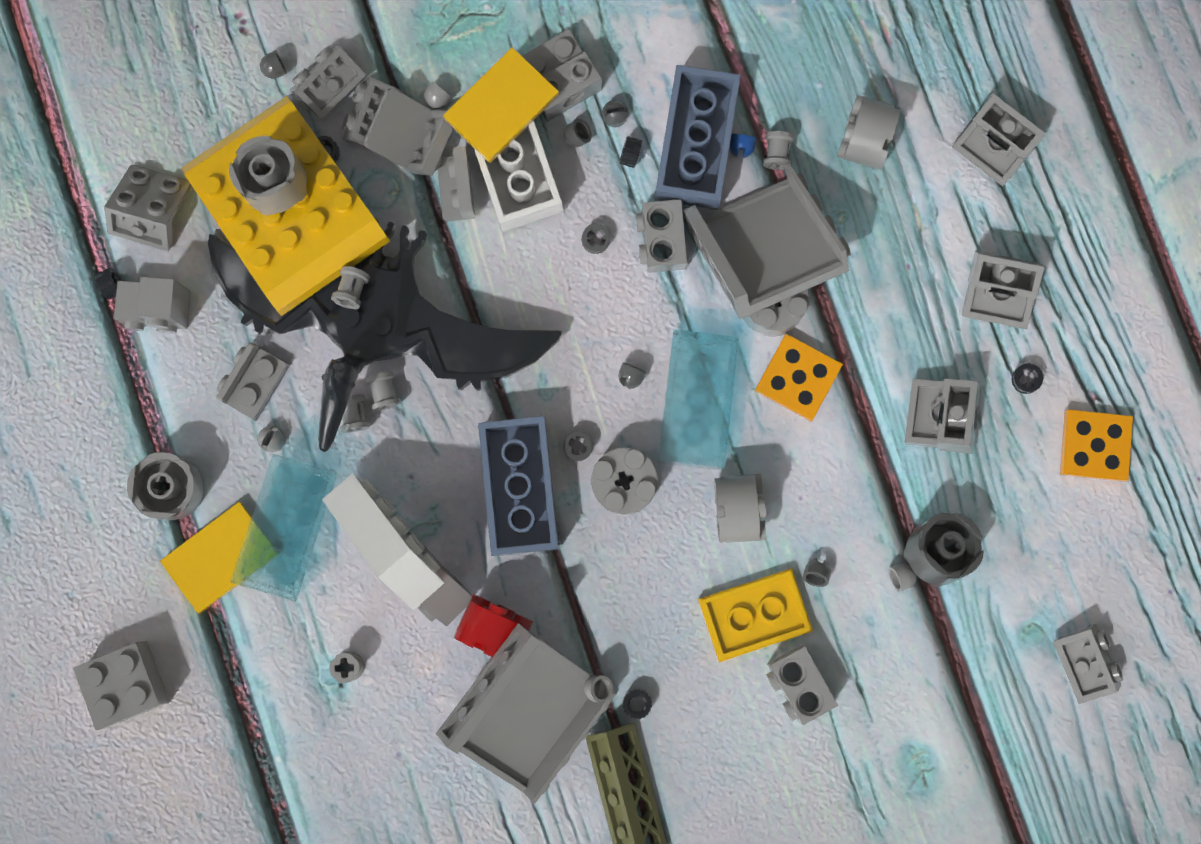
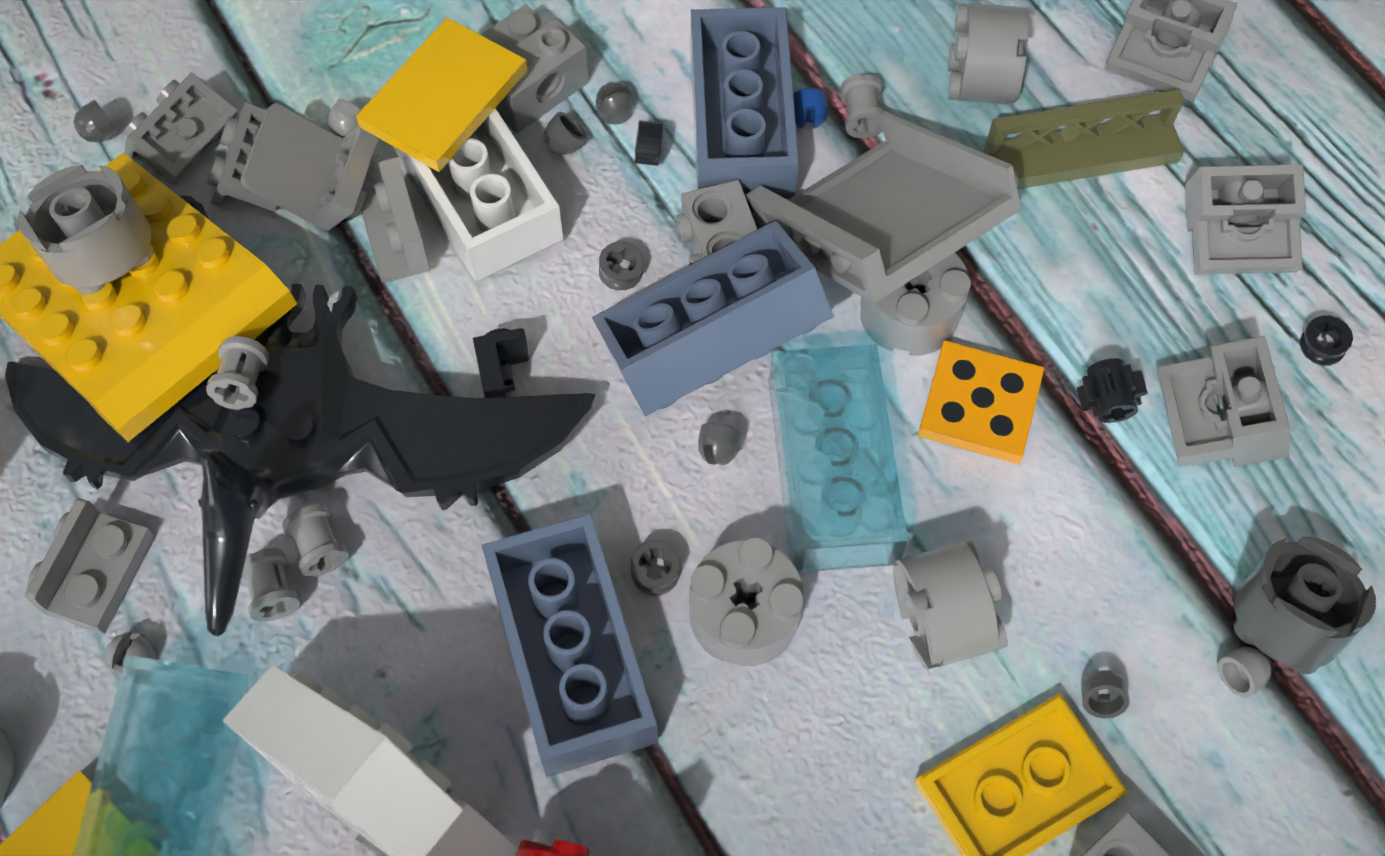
camera: 15 degrees left, 20 degrees down
none -> black bracket [472,328,529,398]
none -> sand blue brick [592,220,834,417]
none -> olive fence [983,89,1185,189]
none -> black gear [1077,358,1148,423]

